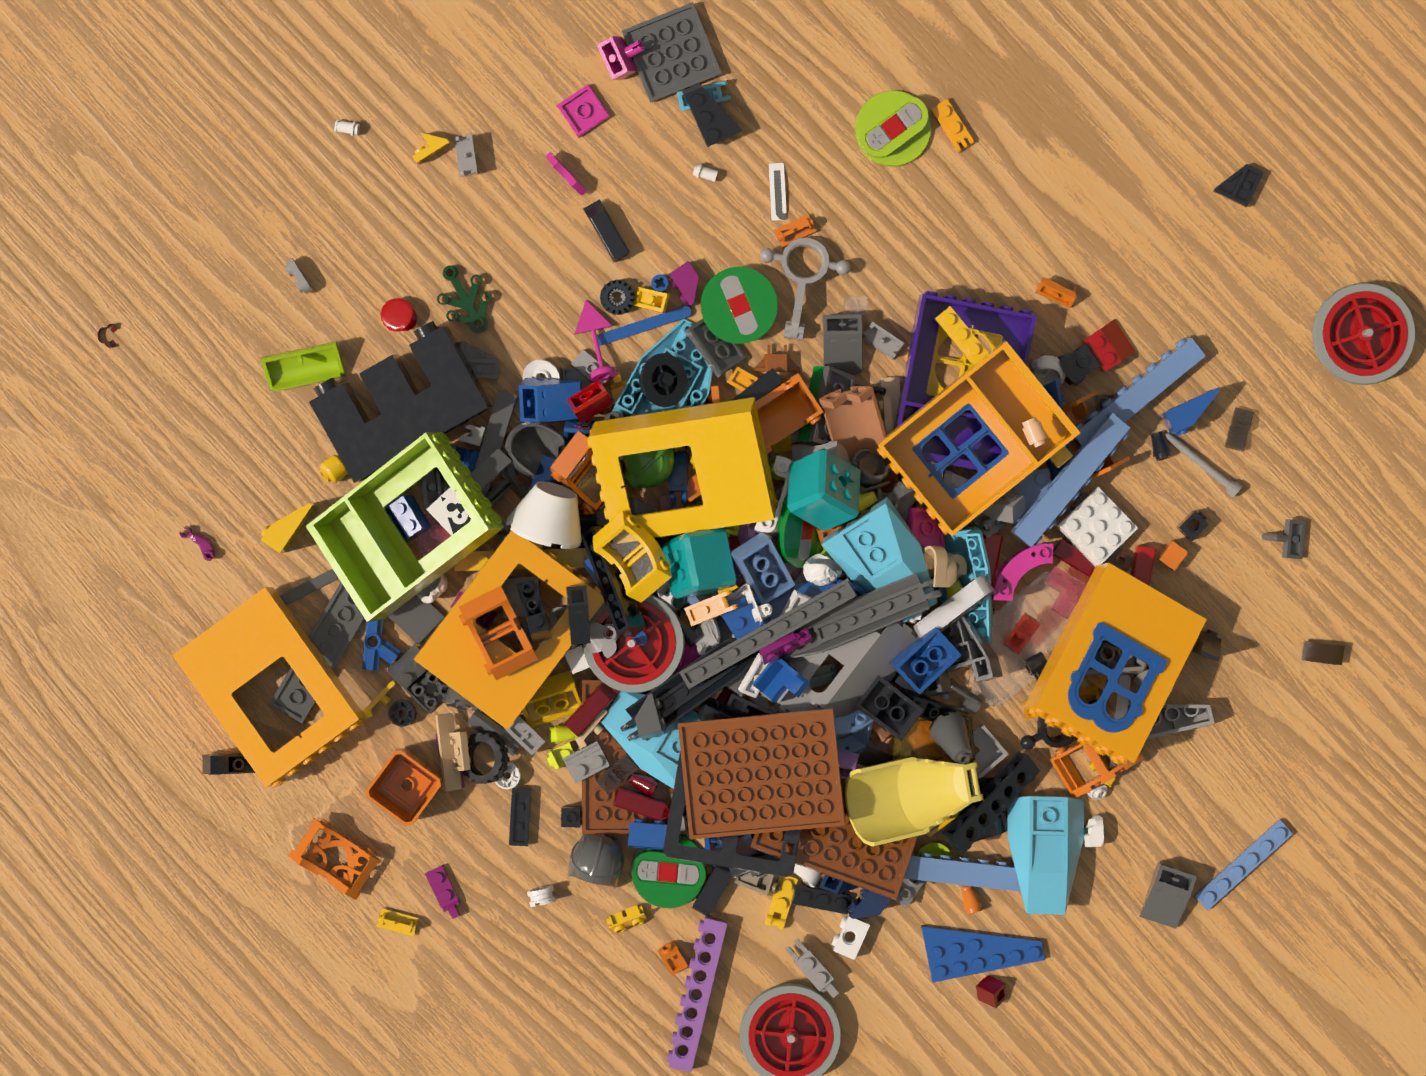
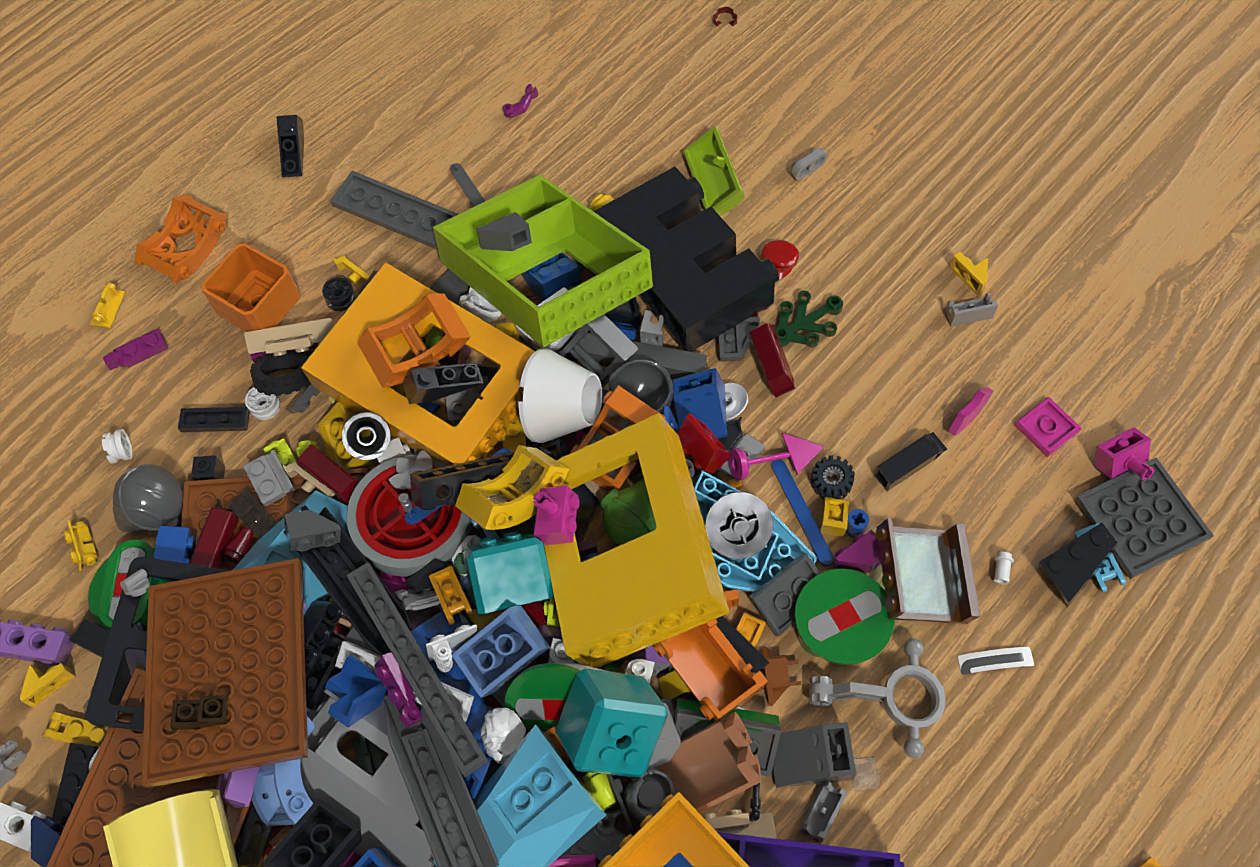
camera: 90 degrees right, 25 degrees down
light orange panel [172,587,366,788] -> none
yellow slope [261,503,316,553] -> none
white pin [334,120,360,136] -> none
blue piece [362,620,402,671] -> none
light grey hinge [504,716,545,755] -> none
black slope [566,585,591,645] -> none
orange bracket [658,941,688,976] -> none
orange hinge [774,214,816,247] -> none
lime piece [855,90,931,167] -> none
none -> yellow slope [20,663,76,708]
none -> light grey plate [120,569,150,597]
none -> dark brown slope [170,695,229,730]
none -> dark grey cone [342,412,391,460]
none -> dark grey slope [476,212,532,251]
none -> dark pink brick [533,485,579,545]
none -> dark red piece [749,323,796,398]
none -> panel [876,518,980,624]

